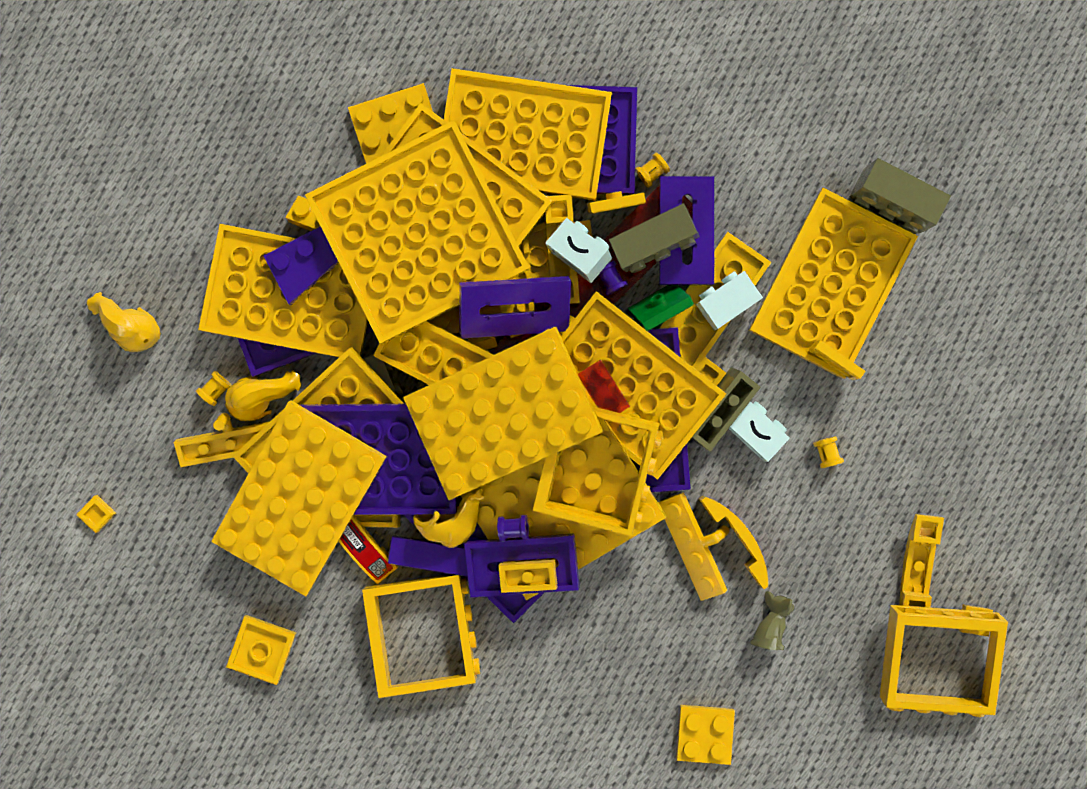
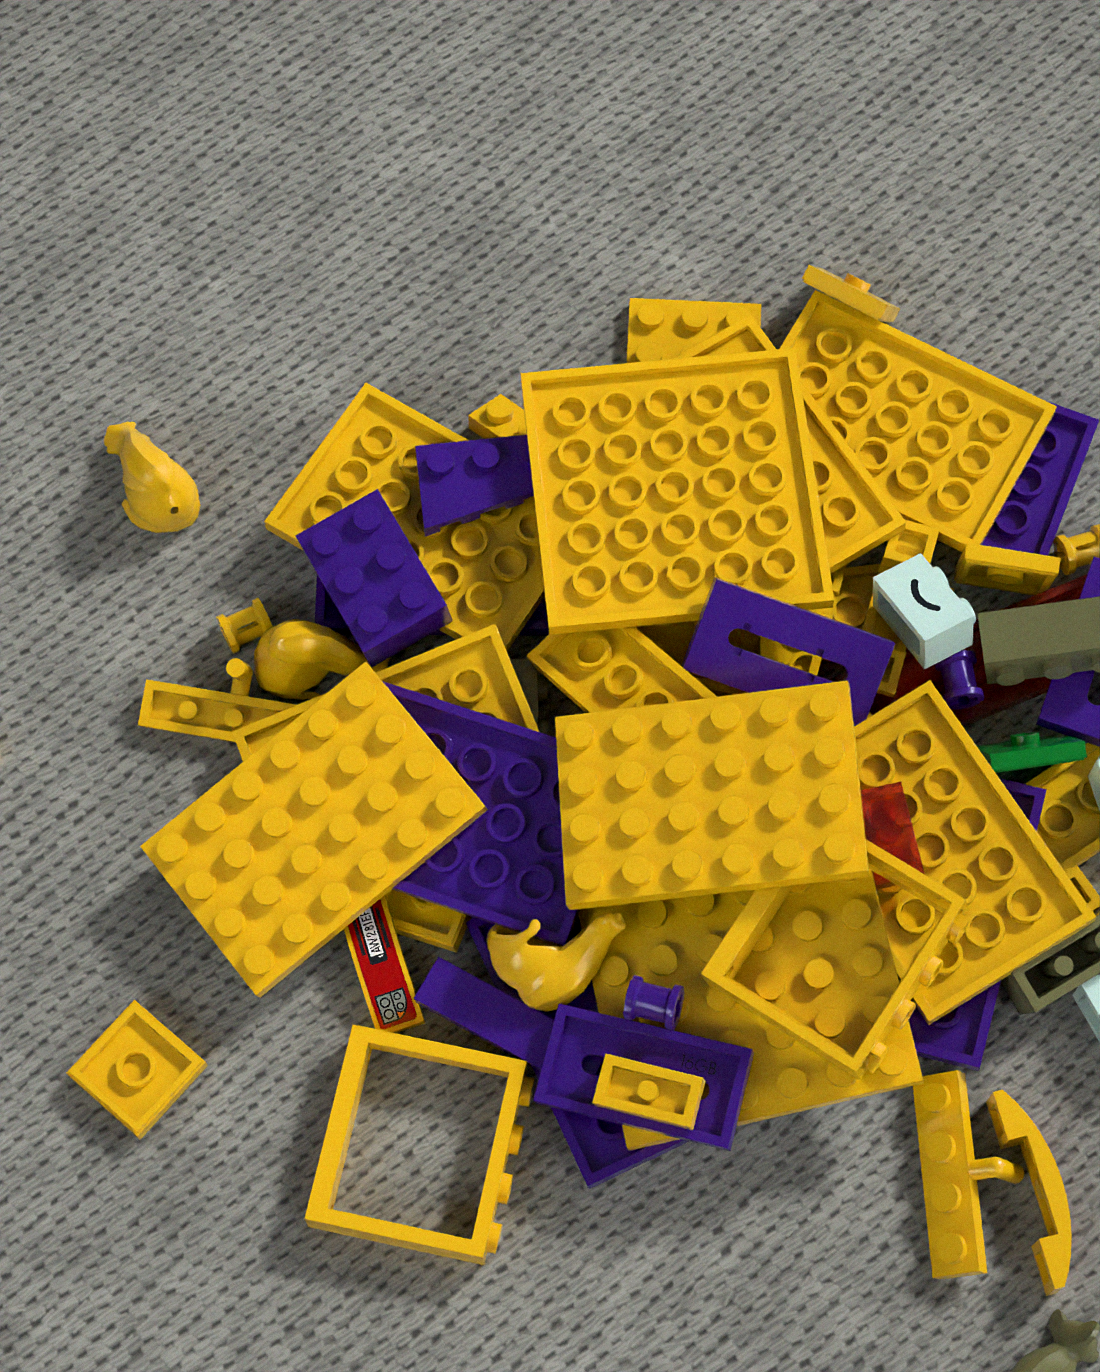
camera: 25 degrees right, 20 degrees down
none -> dark purple brick [296,489,453,668]
none -> yellow plate [802,265,900,323]

